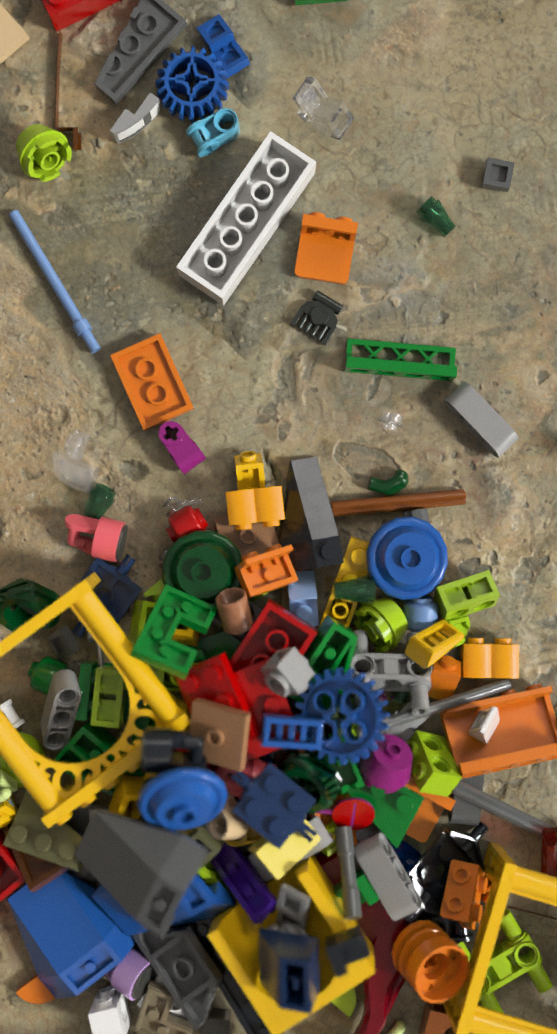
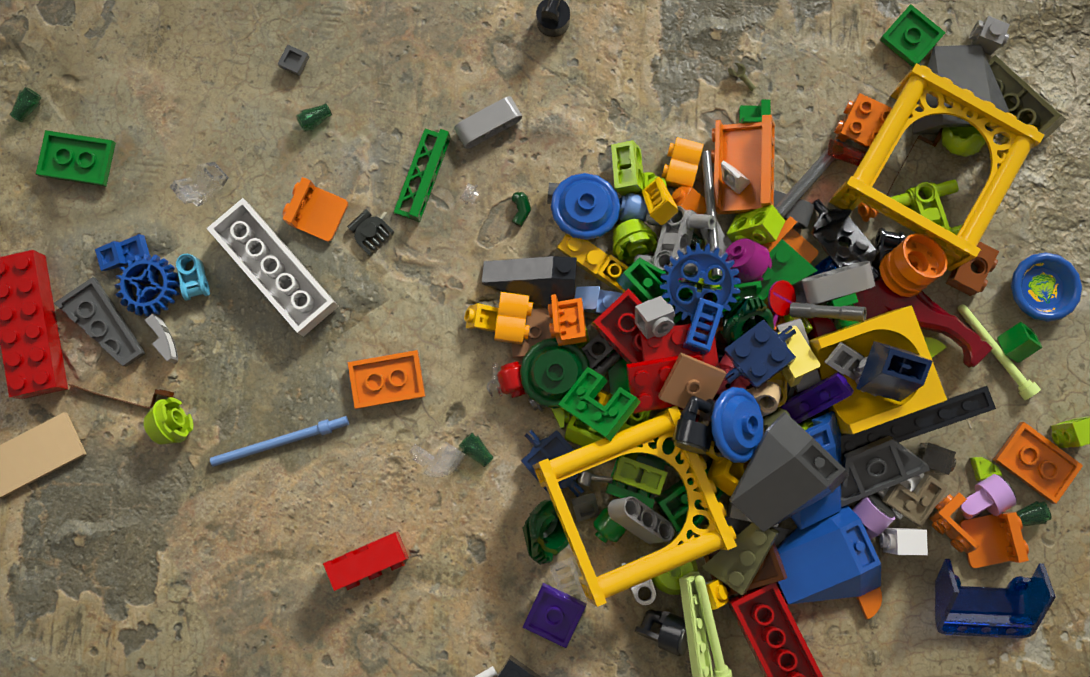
camera: 65 degrees left, 5 degrees down
coral piece [65,514,128,563] -> none
magenta piece [159,421,206,475] -> none
nougat piece [216,588,253,635] -> none
black panel [325,925,370,978] -> none
dark orange axle [330,489,466,517] -> none
clear green cone [334,576,375,604] -> none
orange bracket [440,860,488,930] -> none

